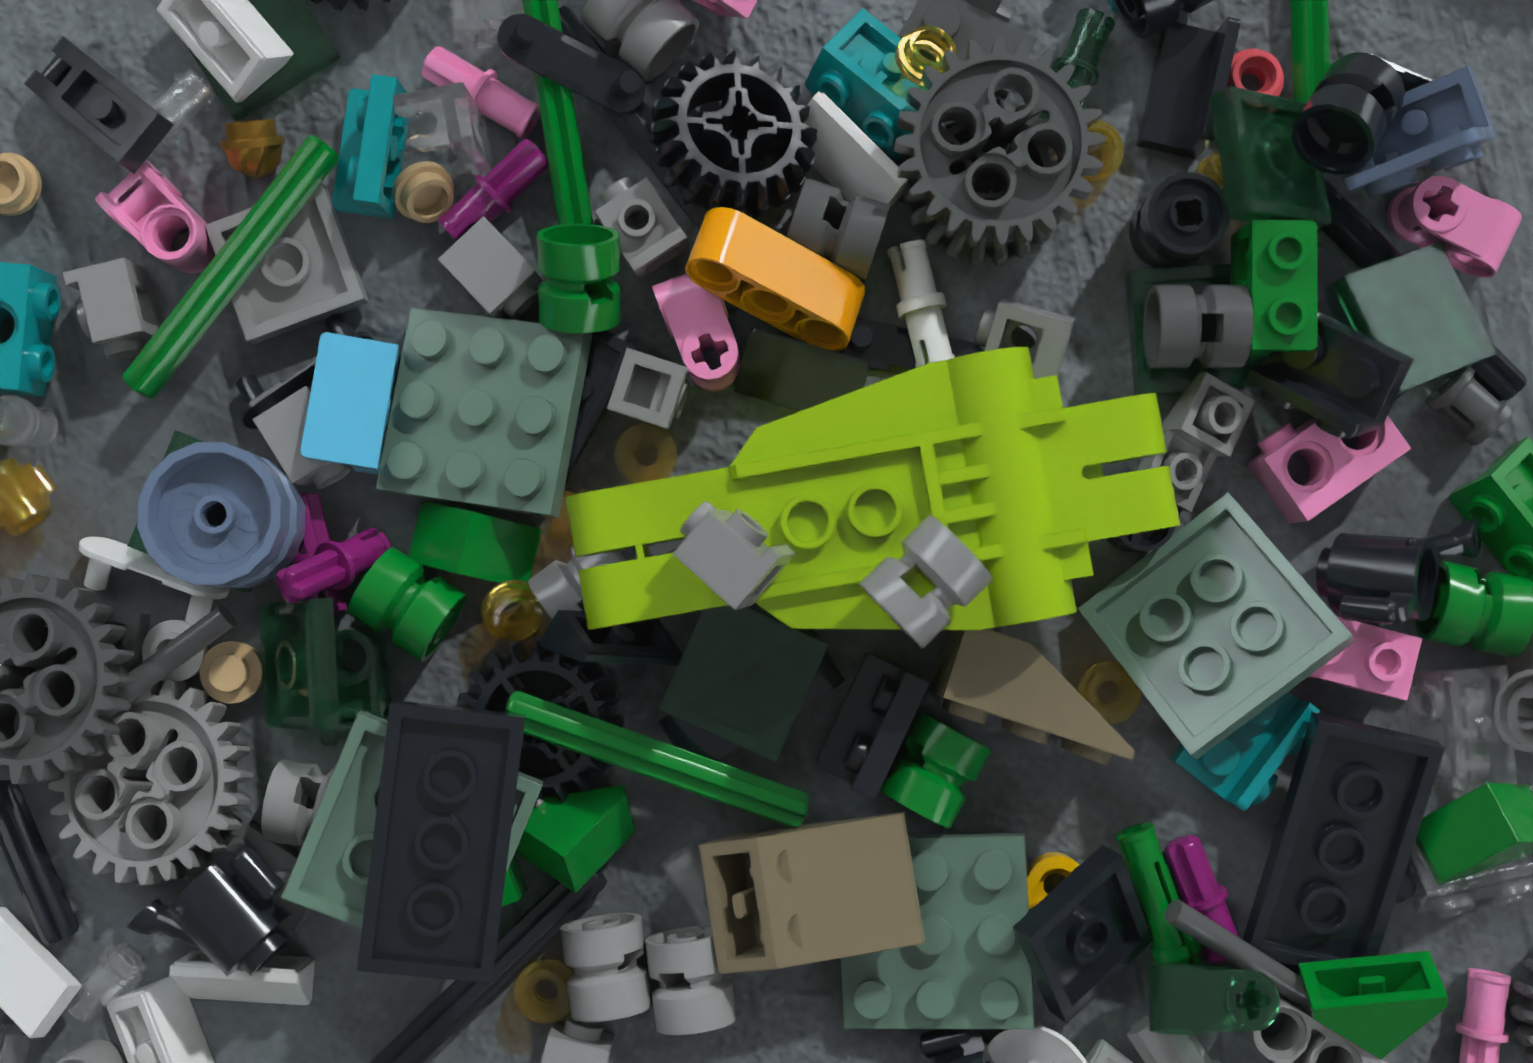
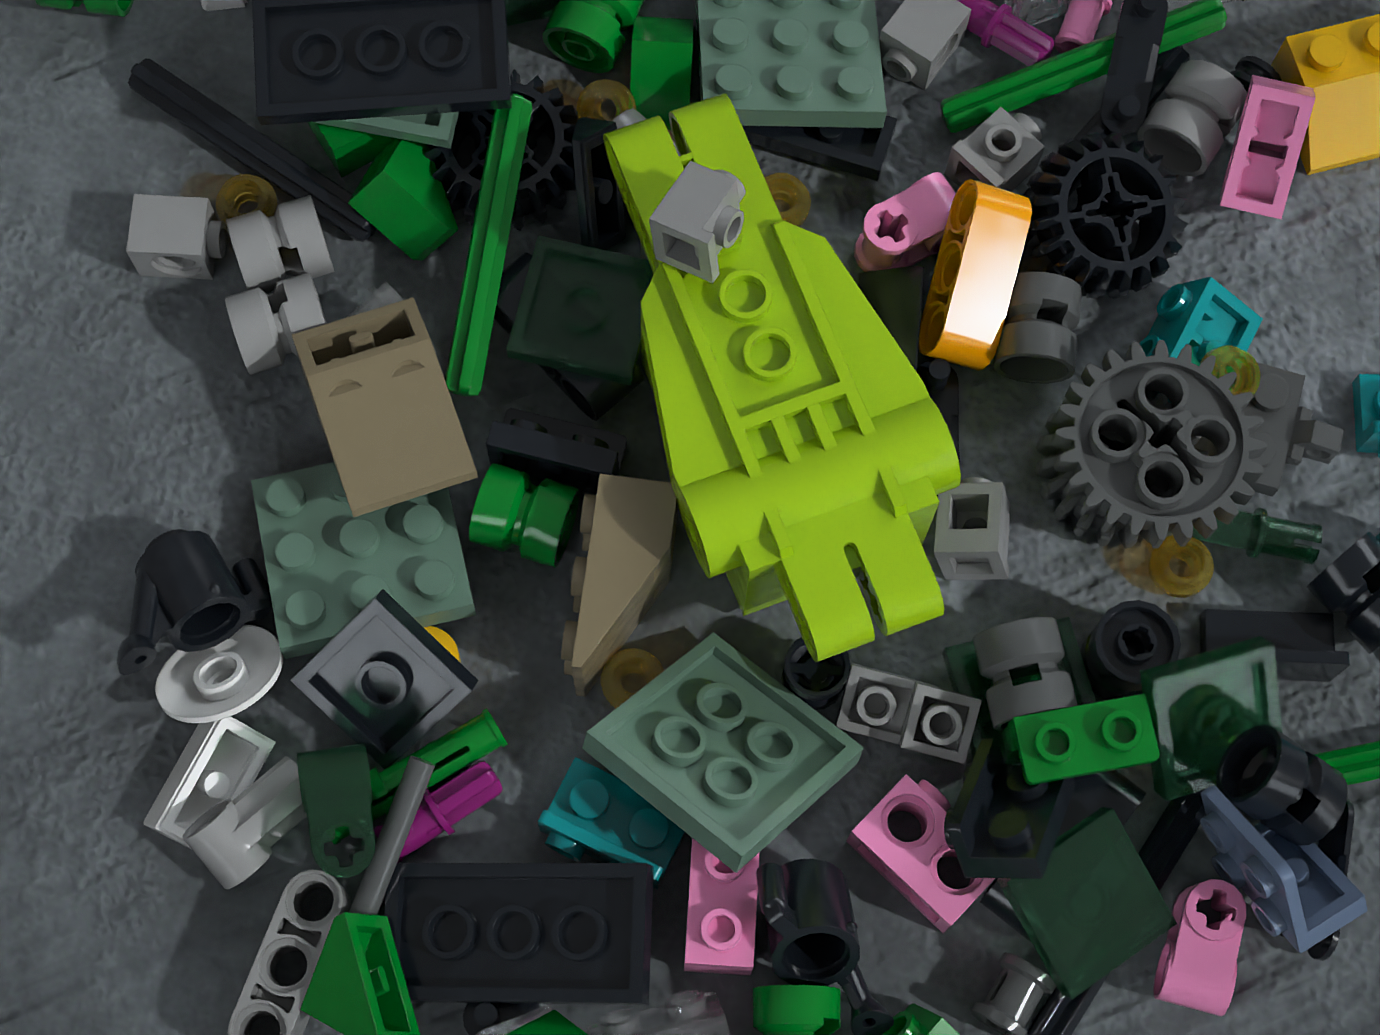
camera: 75 degrees right, 15 degrees down
green wheel [537,224,620,333] -> none
light grey brick [607,348,690,429] -> none
white slope [803,91,908,207] -> none
light grey wheel [859,515,994,649] -> none
white pin [887,240,955,368] -> none
coral plate [1224,49,1284,112] -> none

